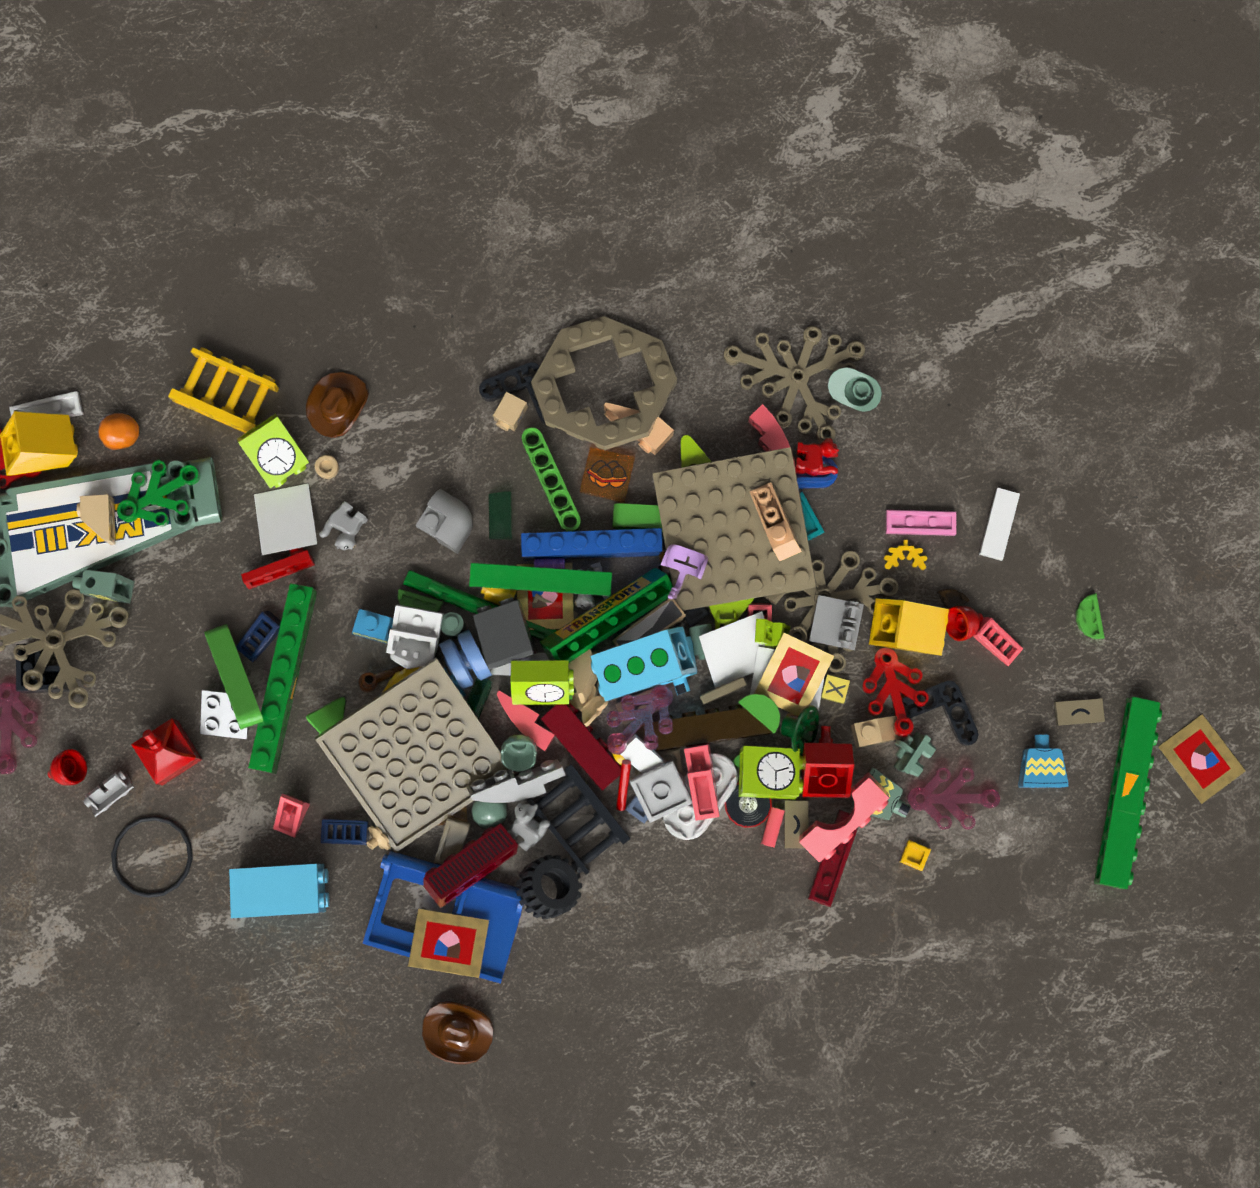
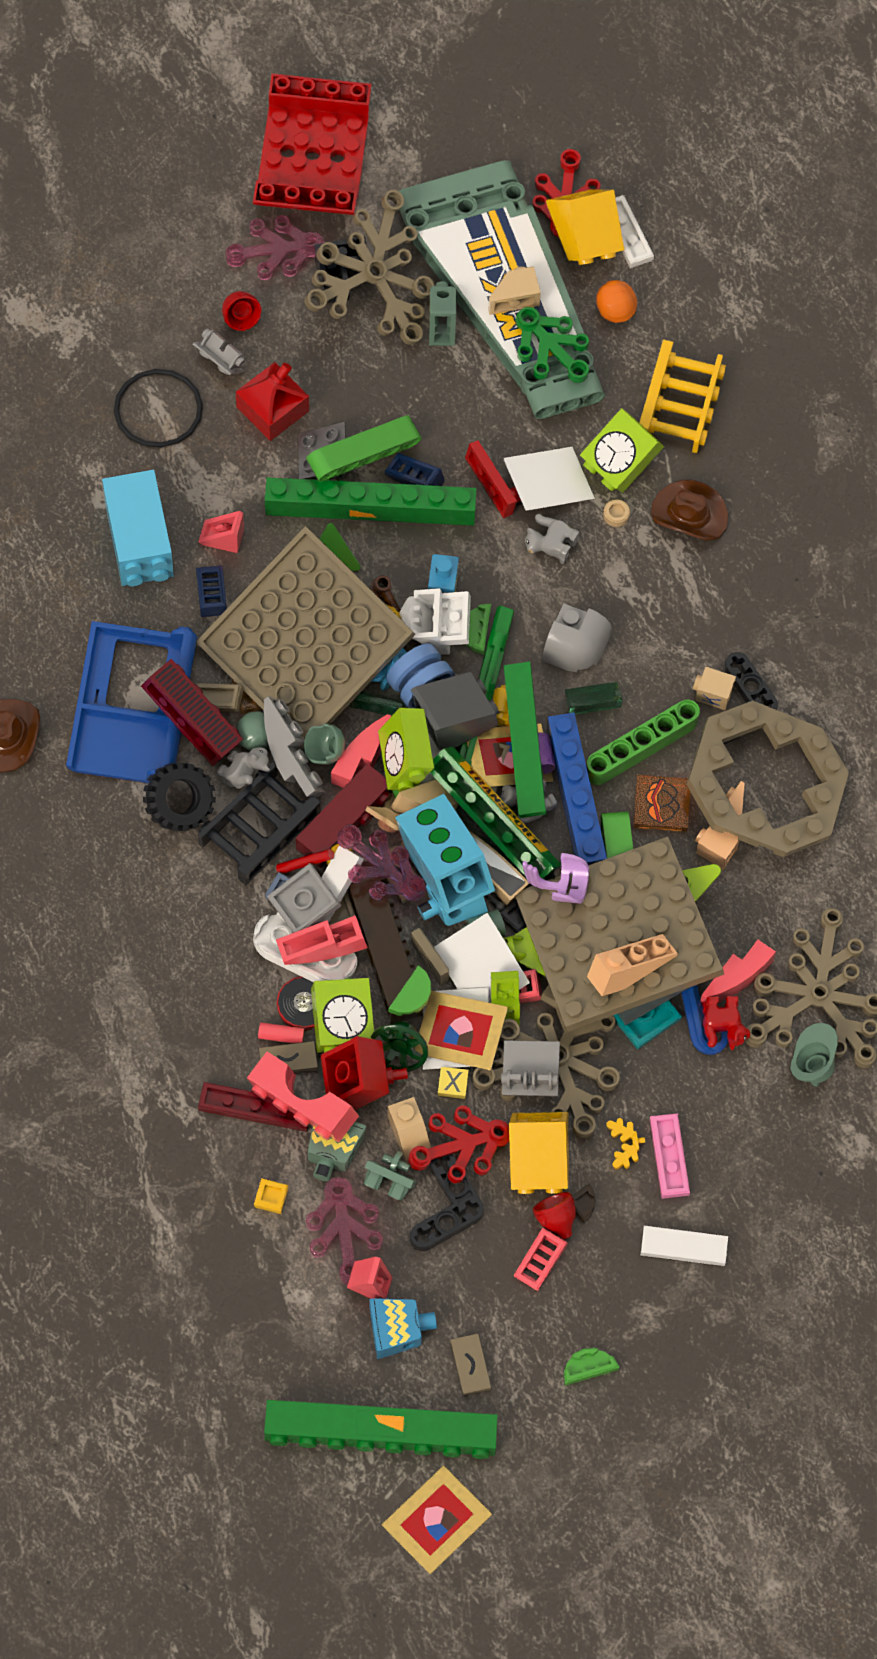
camera: 80 degrees right, 15 degrees down
tan plant [367,825,391,850] -> none
sticker [408,909,489,978] -> none
sand green brick [441,612,466,639] -> none
none -> coral slope [347,1257,393,1299]

